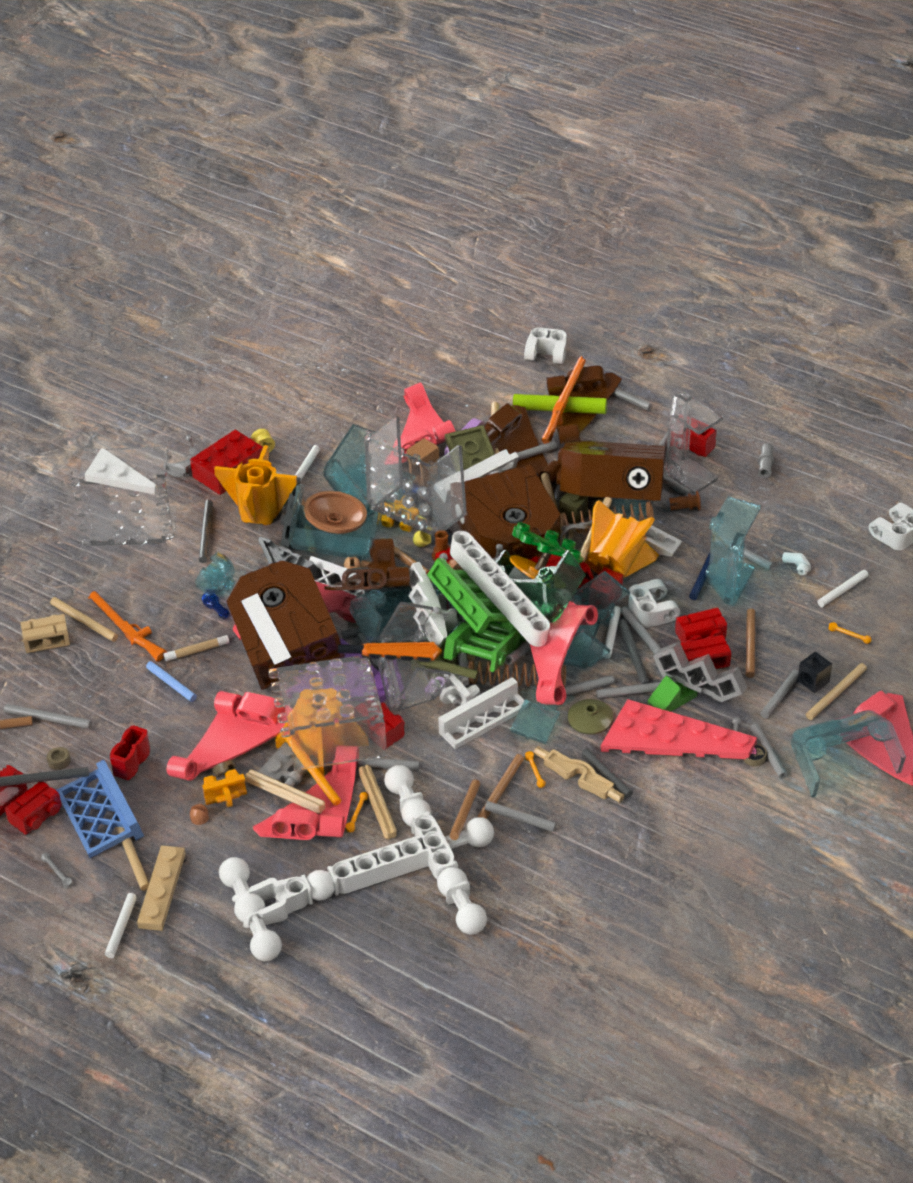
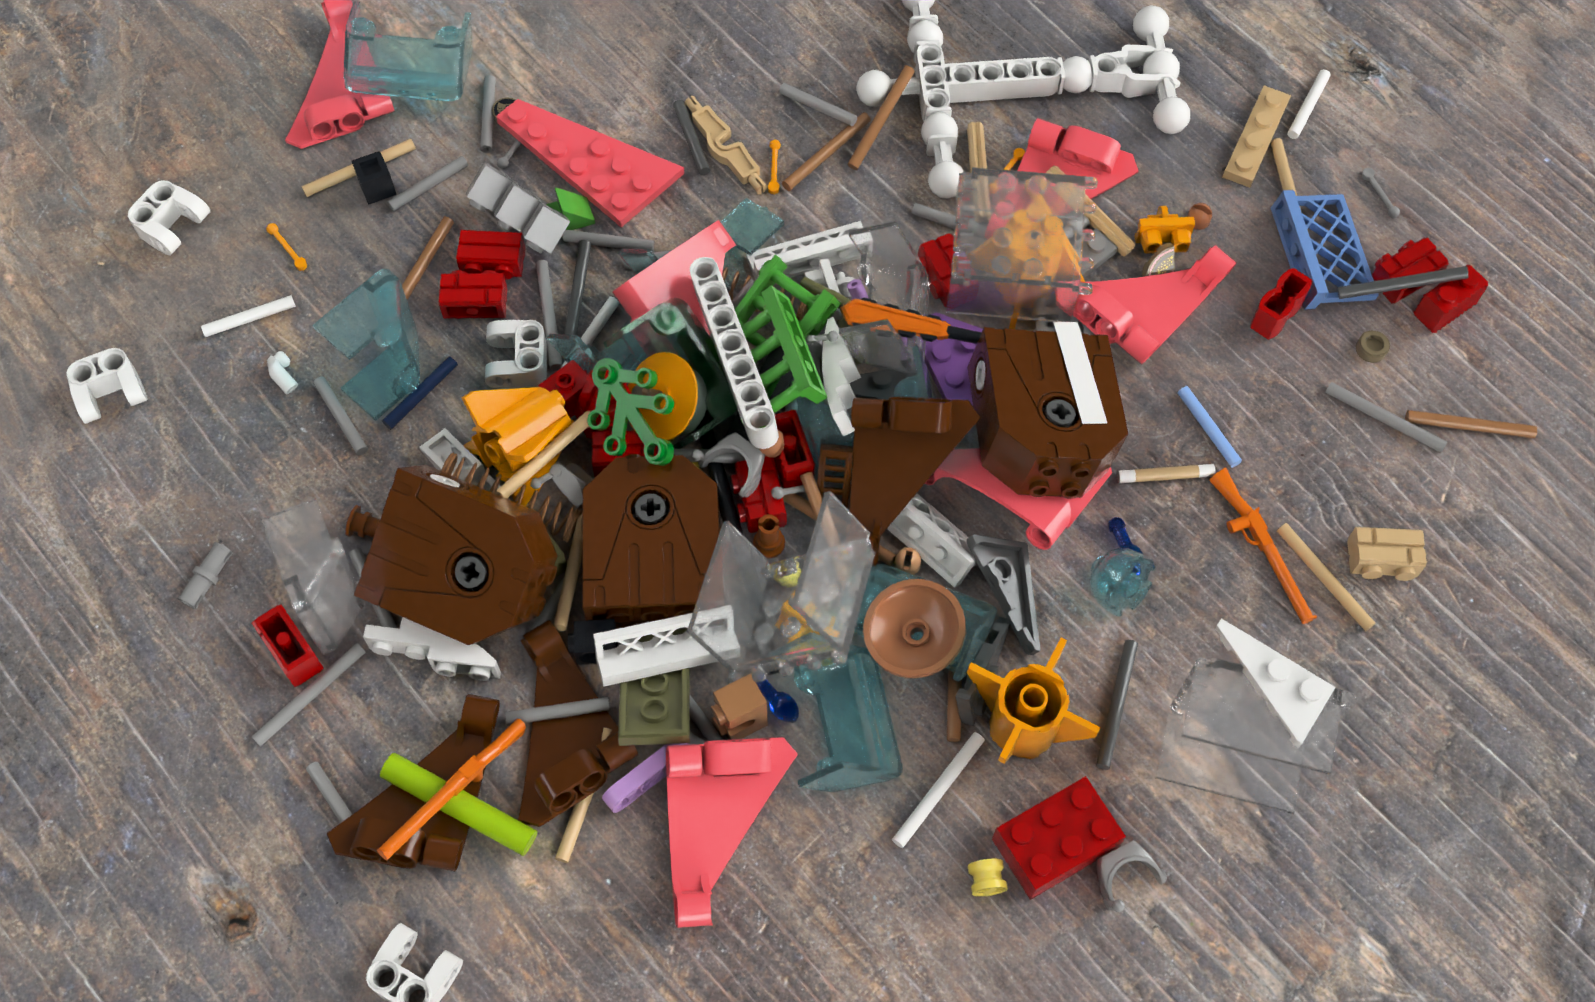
camera: 165 degrees left, 20 degrees up
olive dish [568,699,614,735] -> none

